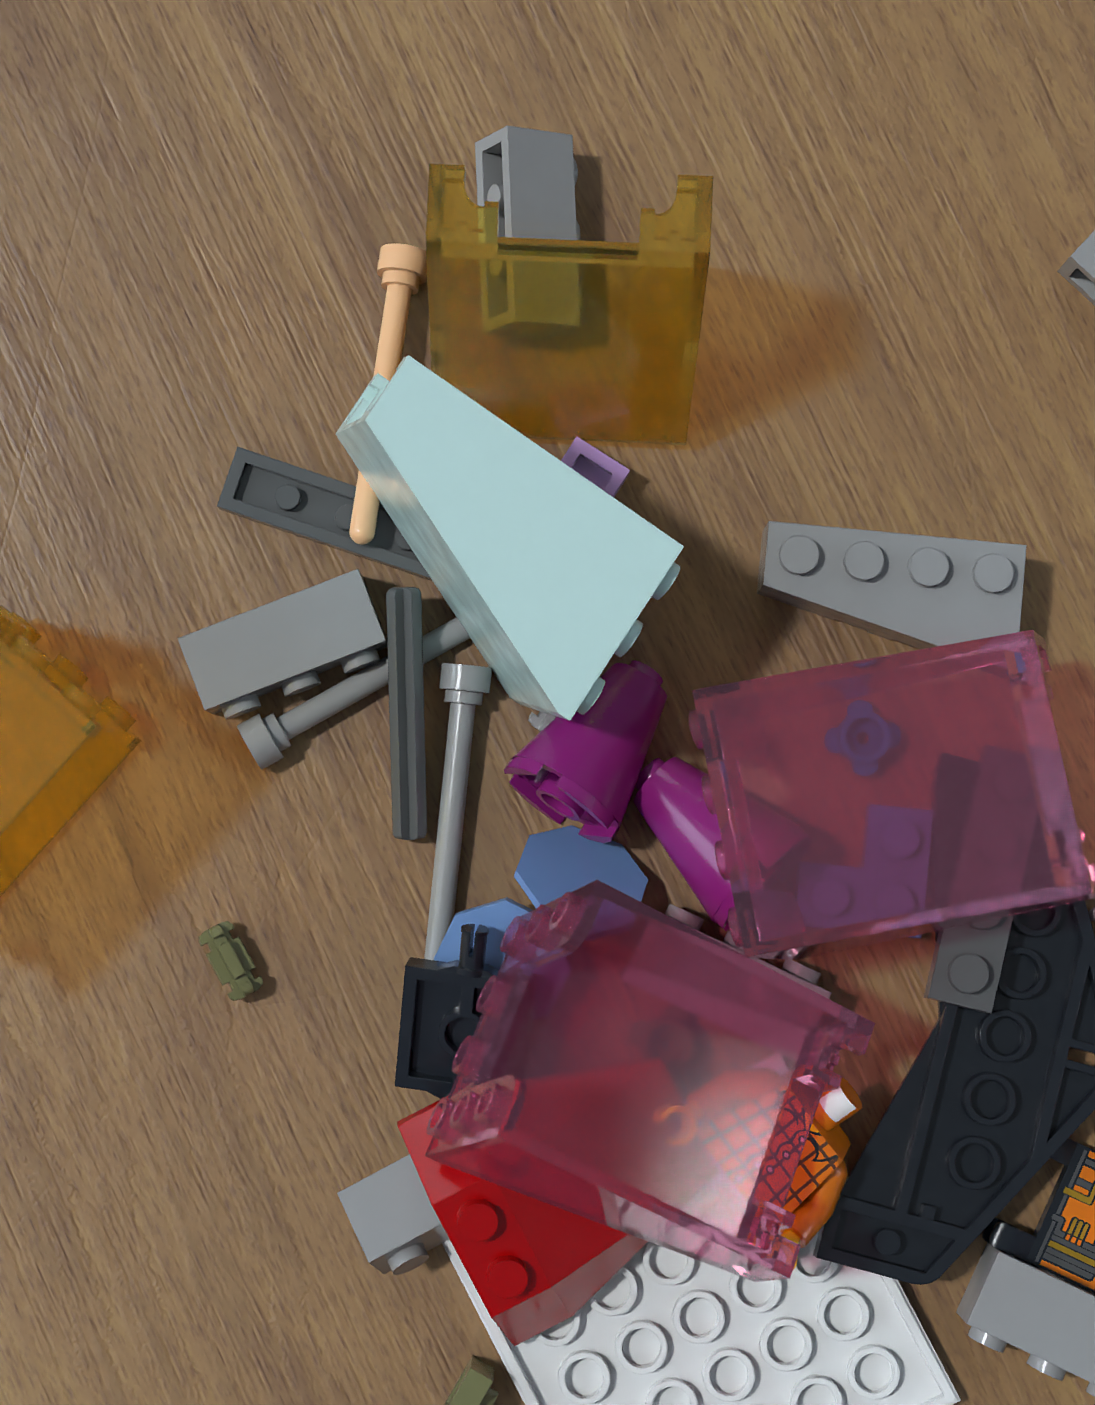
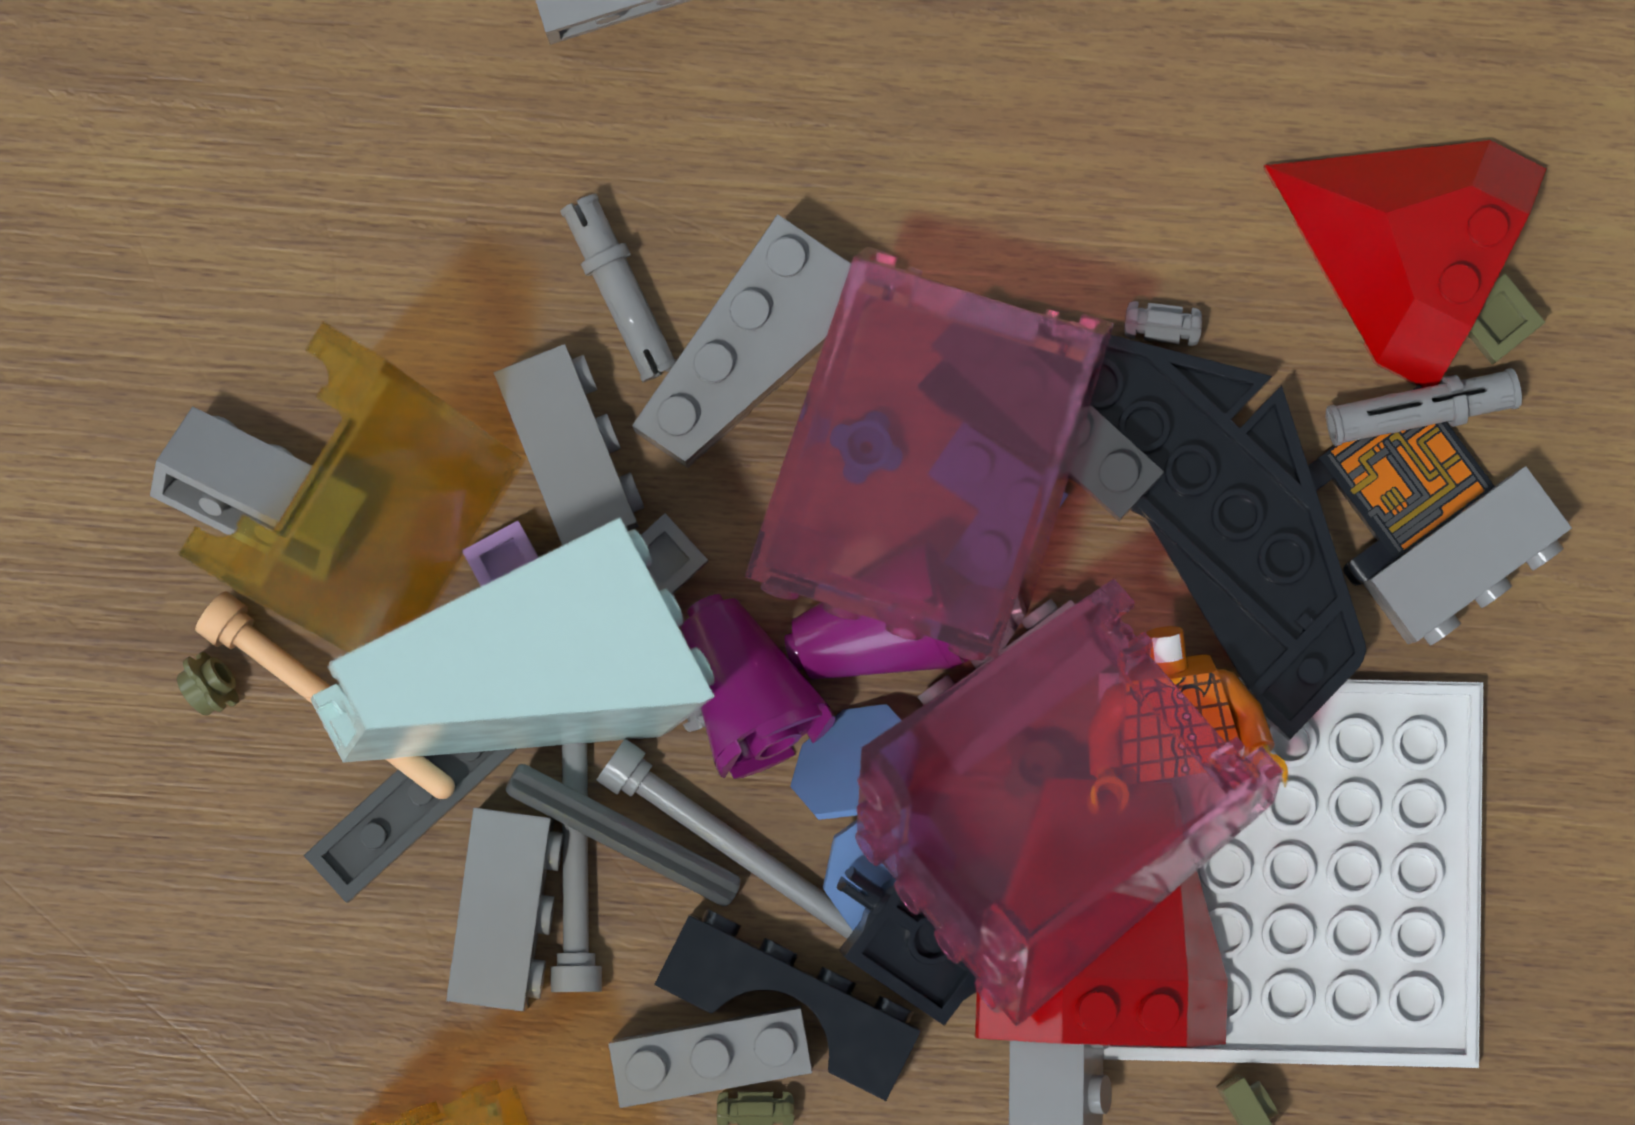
camera: 60 degrees left, 0 degrees up
none -> olive plate [177,652,239,716]
none -> light grey brick [493,344,645,546]
none -> light grey pin [560,193,677,383]
none -> light grey brick [608,1005,812,1108]
none -> light grey plate [640,513,709,595]
none -> black arch [654,909,921,1101]

